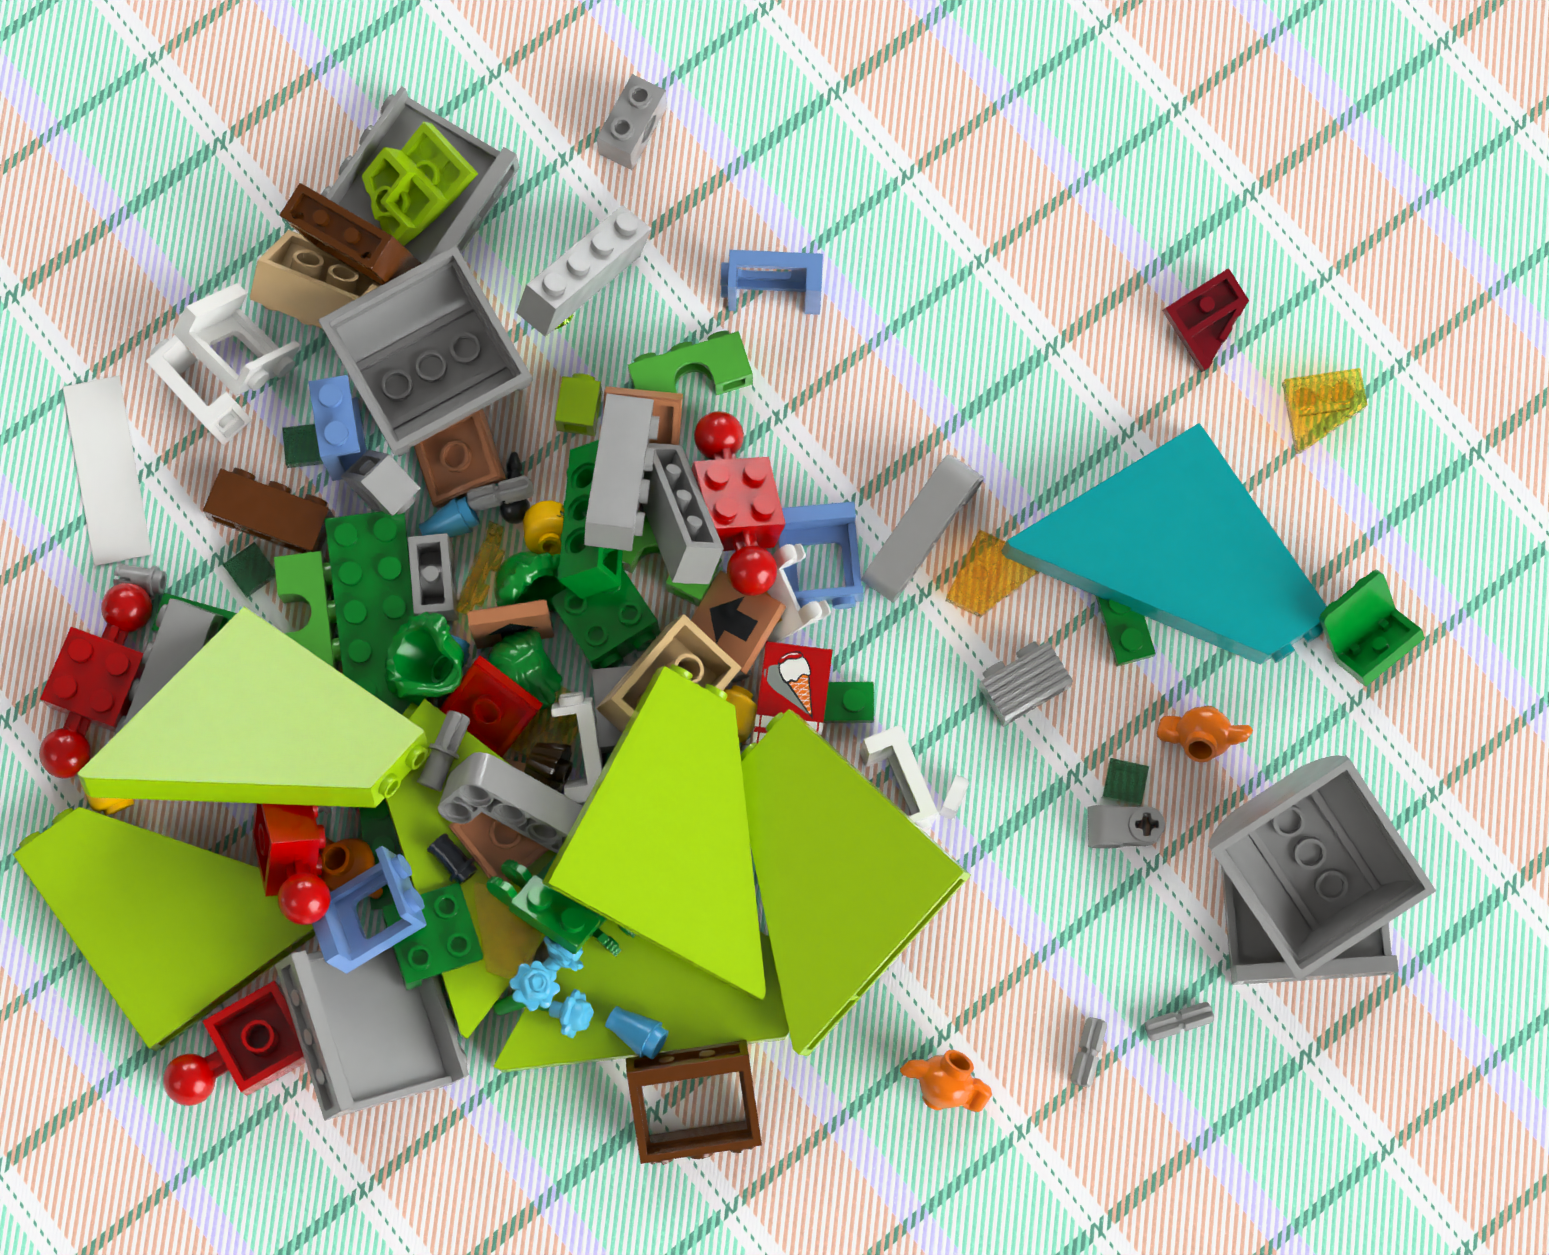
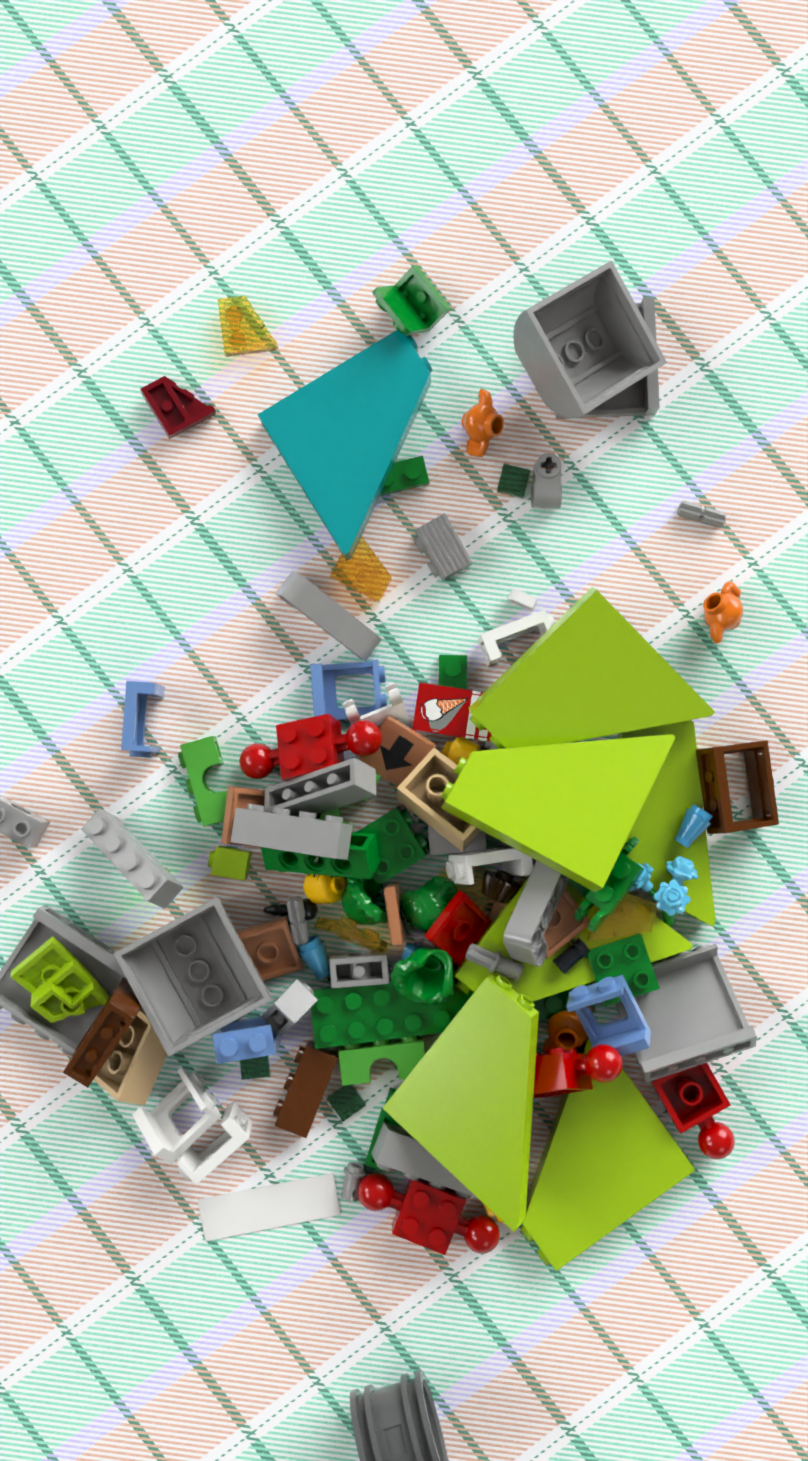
camera: 90 degrees left, 10 degrees up
light grey piece [1145,1002,1214,1041] -> none

